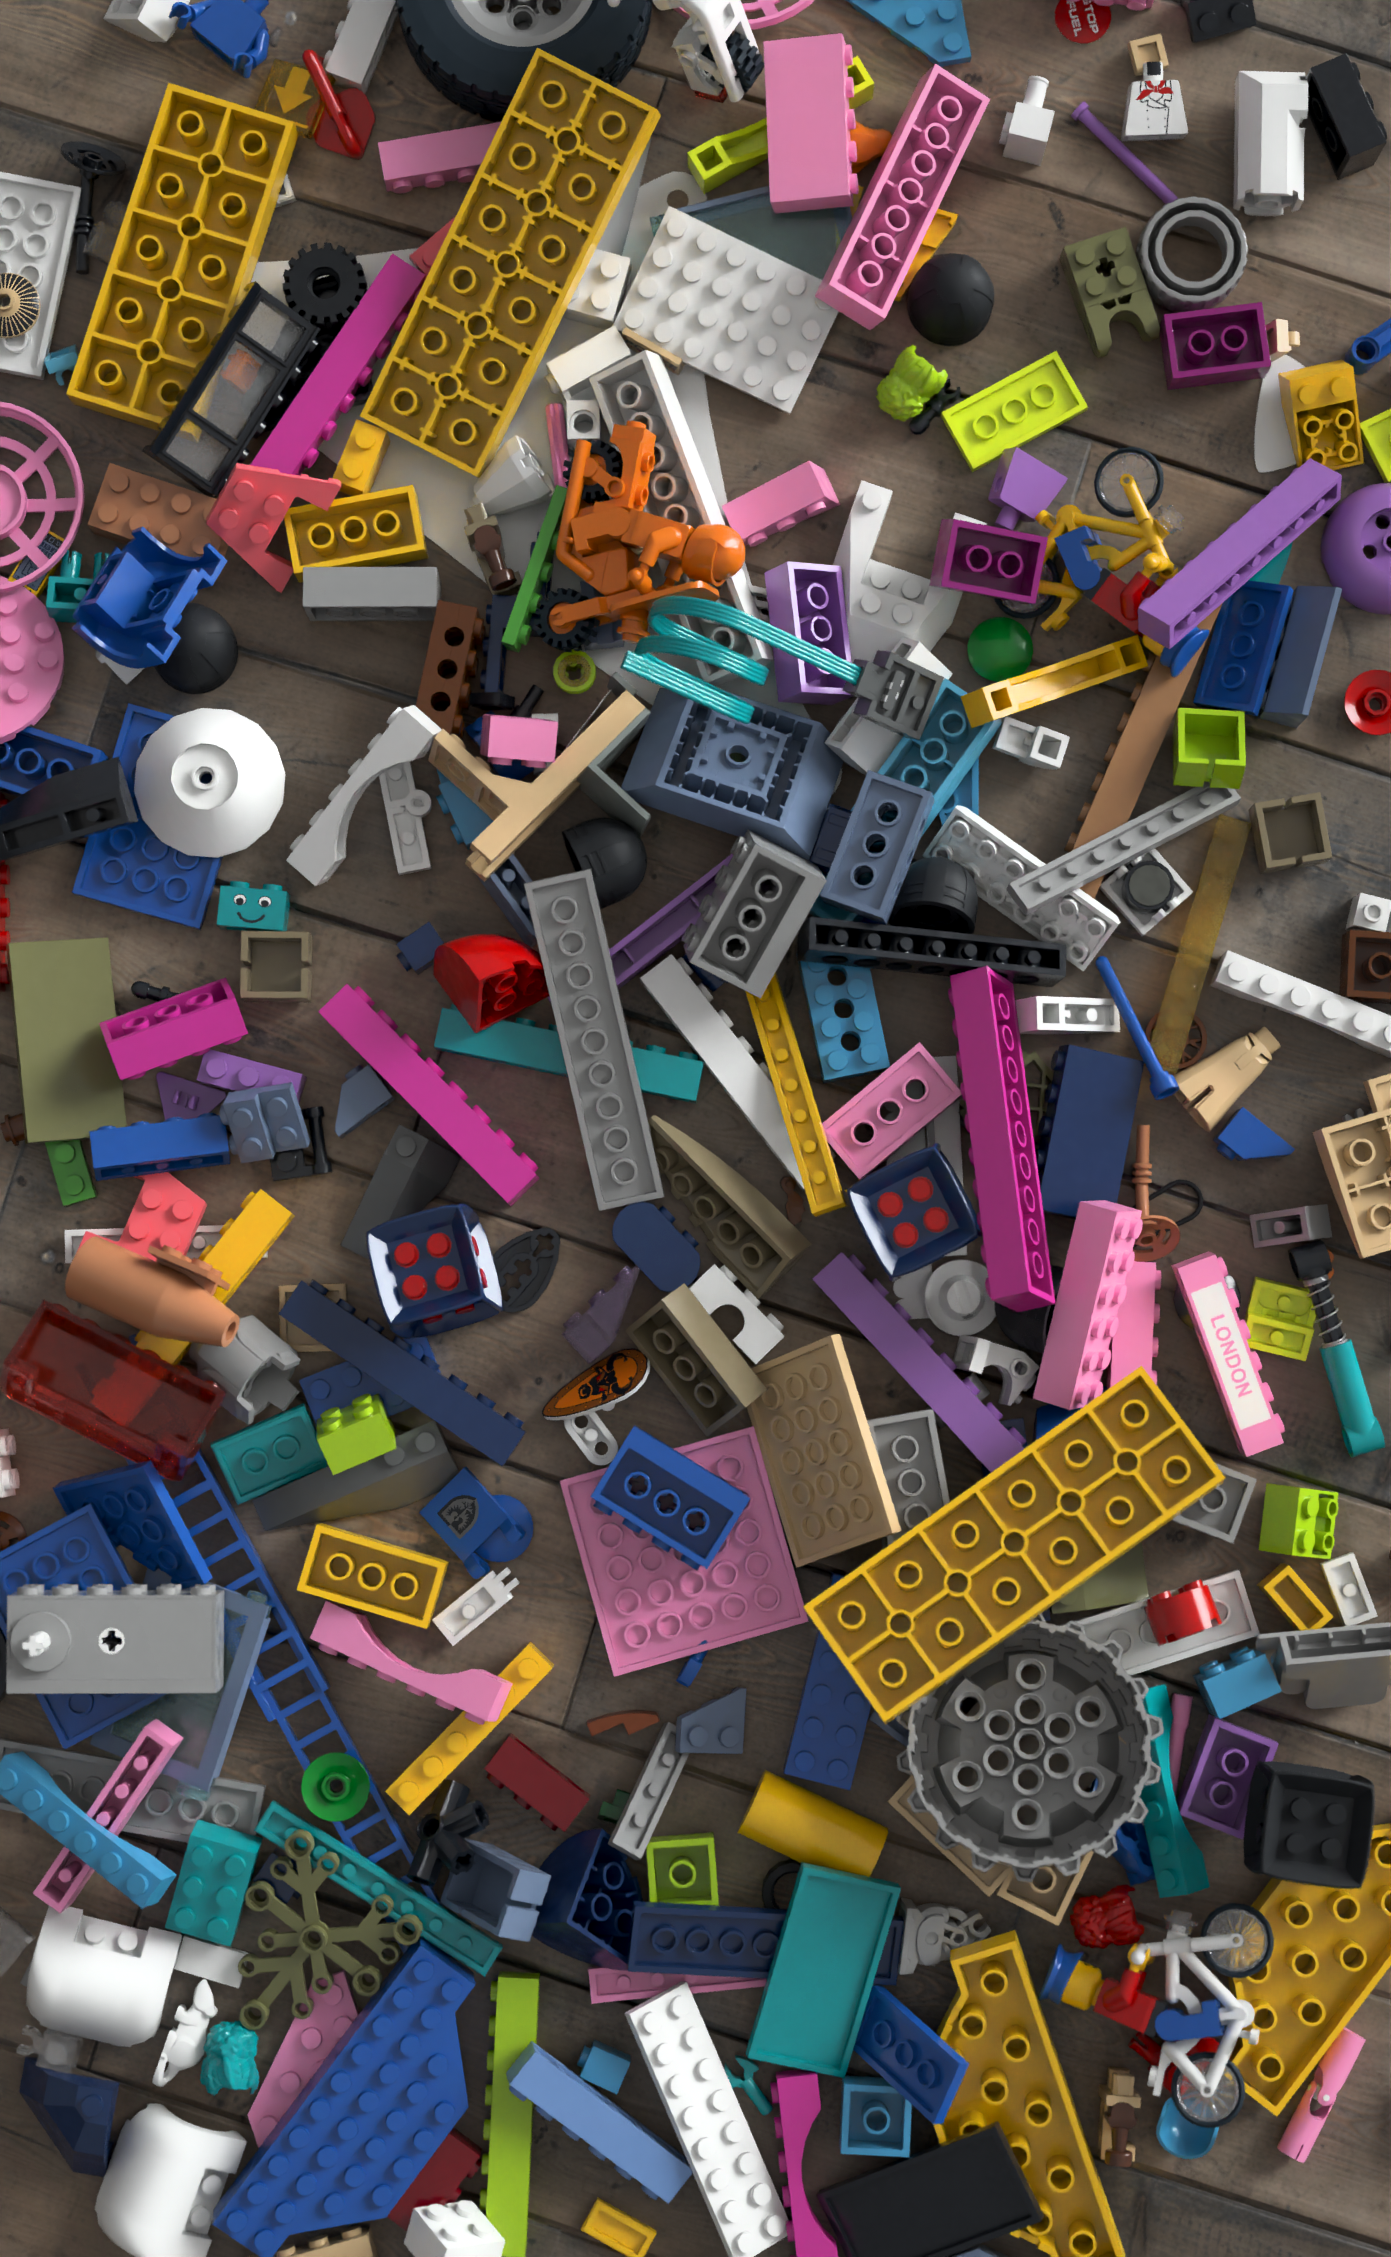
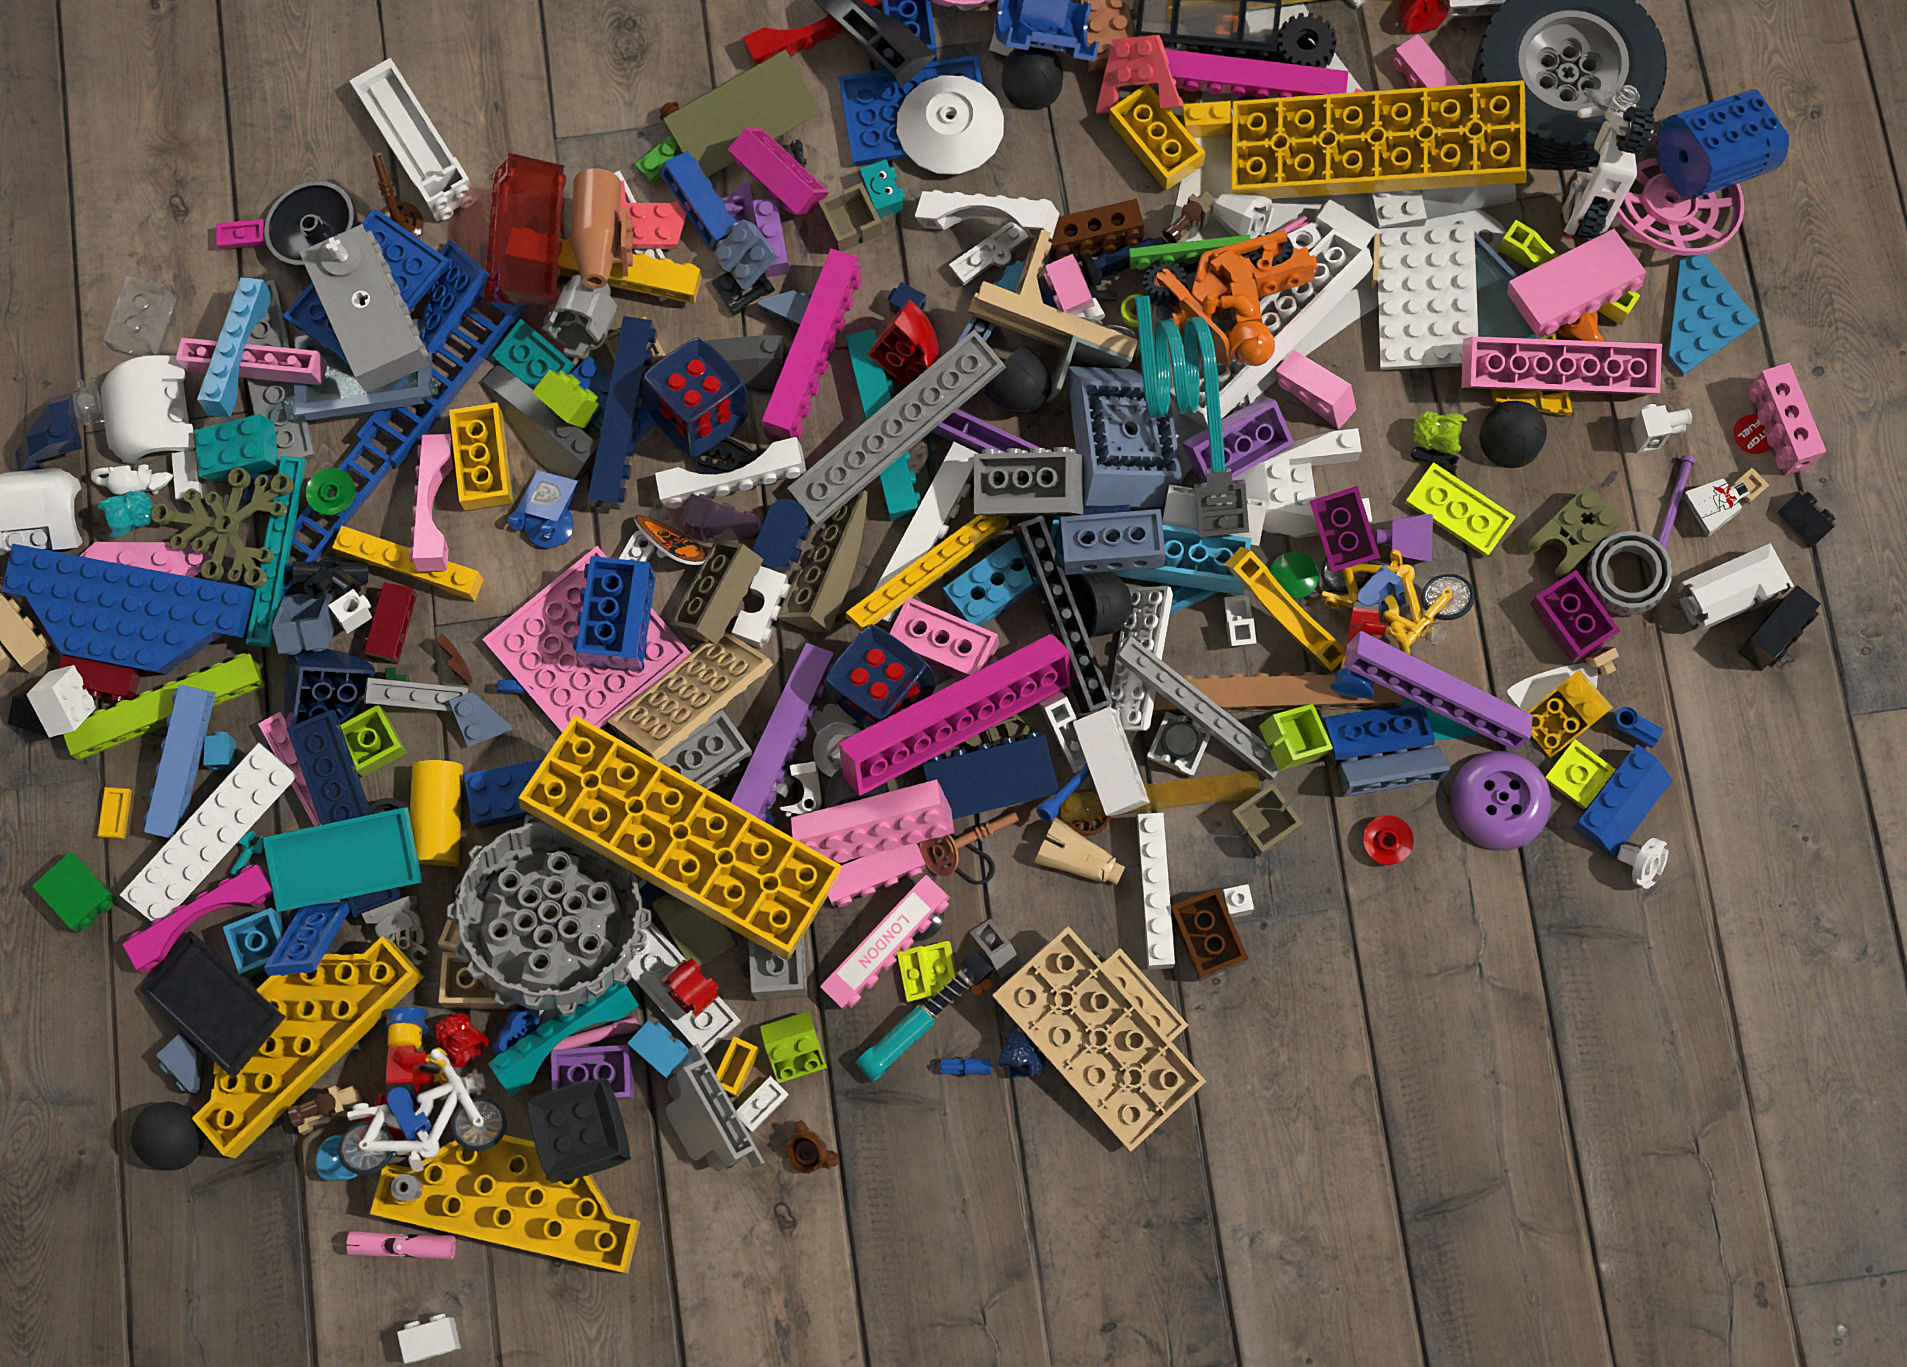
camera: 70 degrees right, 10 degrees down
light grey brick [303,567,442,621] -> none
white hinge [432,1567,520,1646] -> none
blue slope [1213,1107,1295,1161] -> none
none -> white brick [328,589,372,634]
none -> light grey brick [391,1174,423,1202]
none -> white arch [655,437,807,509]
none -> white brick [1073,707,1150,816]

